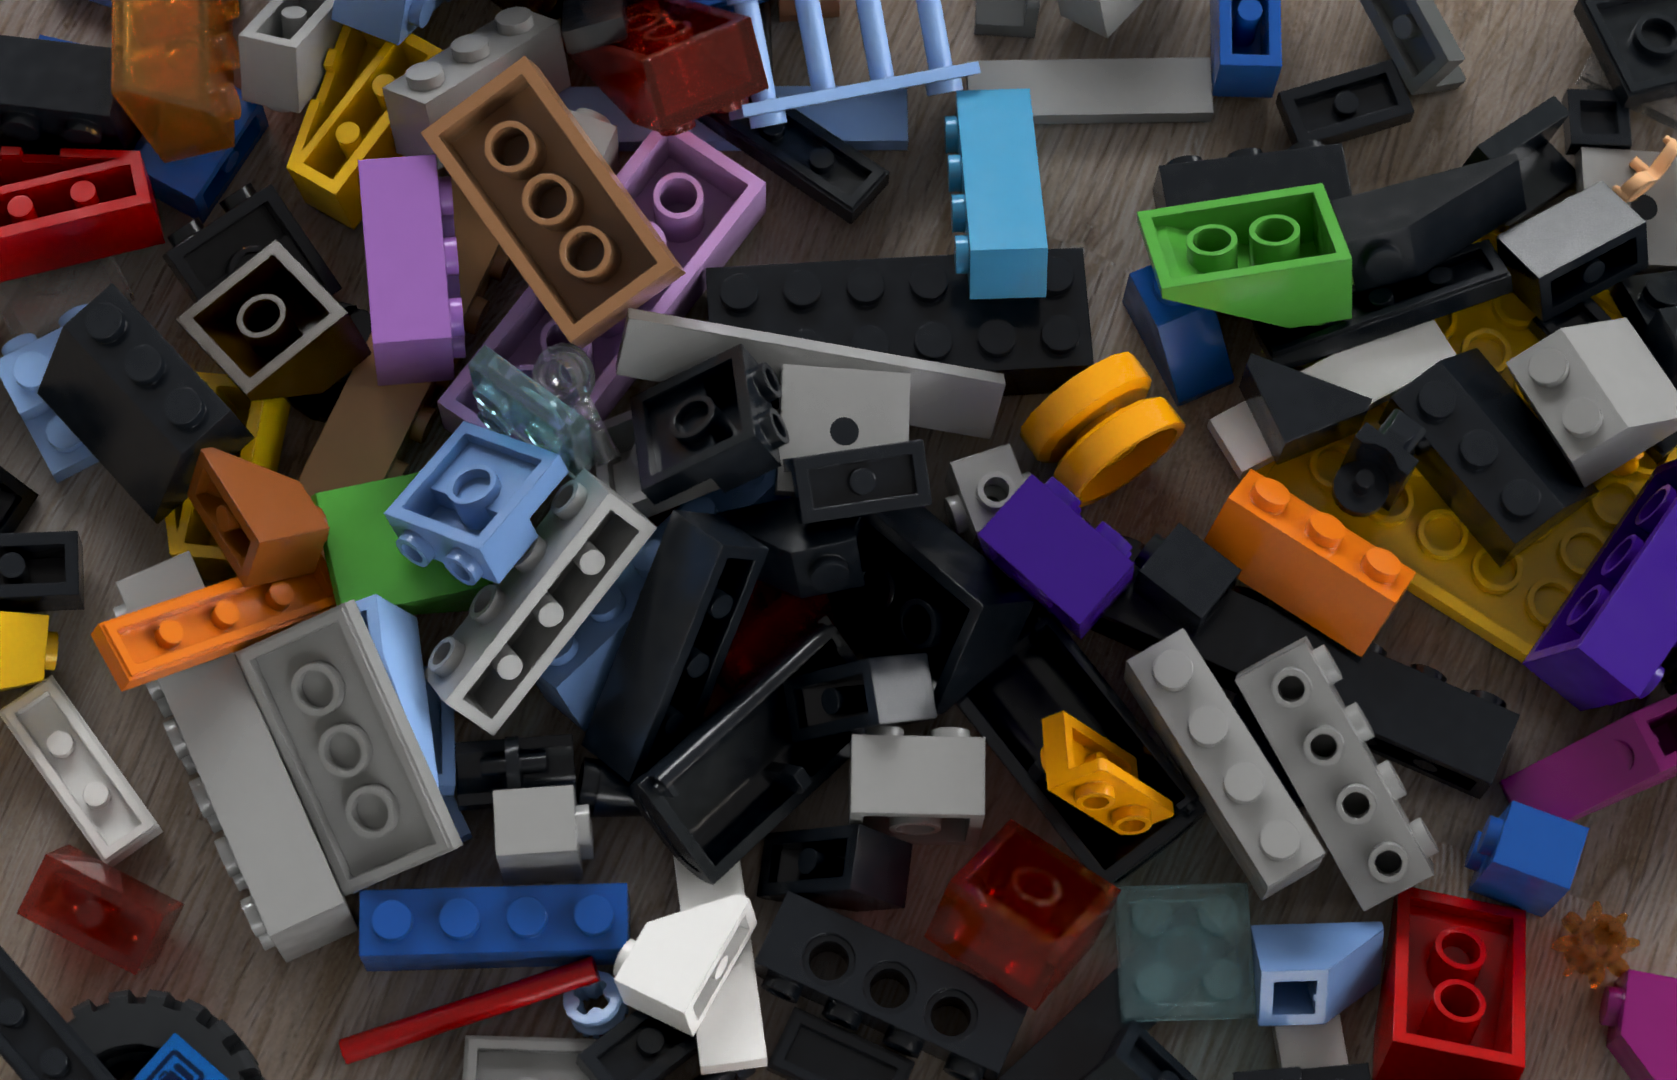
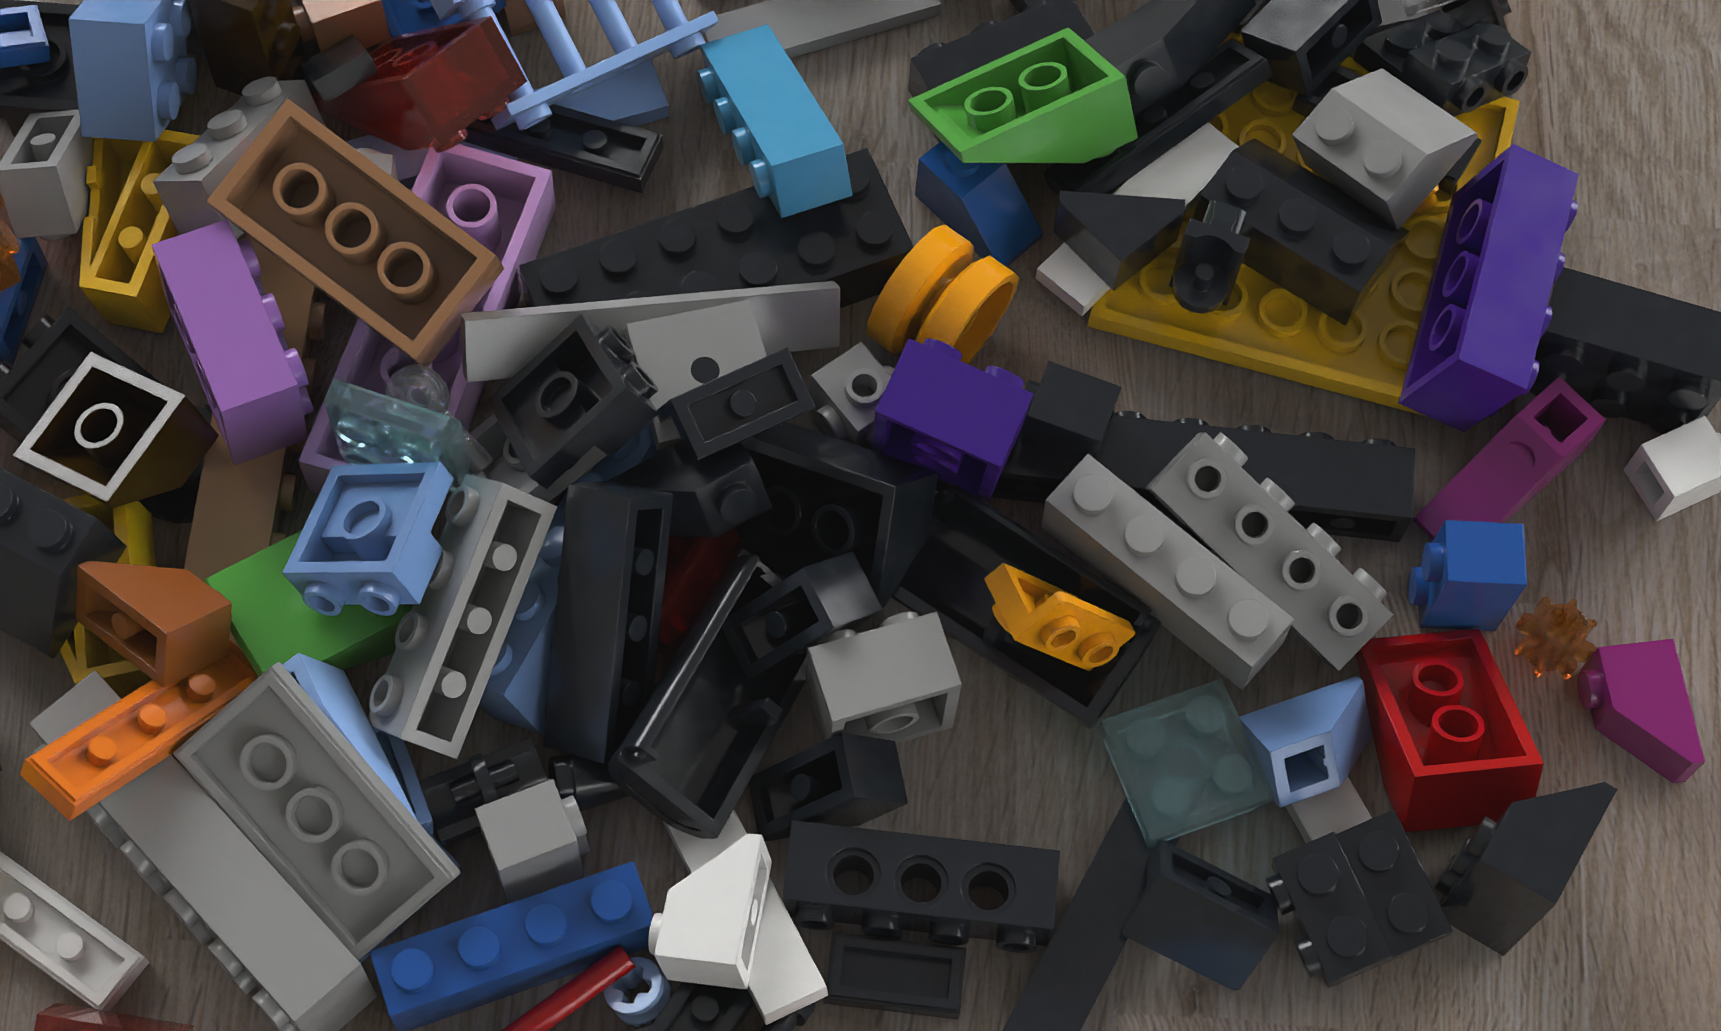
camera: 20 degrees left, 5 degrees down
clear red brick [924,819,1121,1011] -> none
orange slope [1203,469,1417,658] -> none

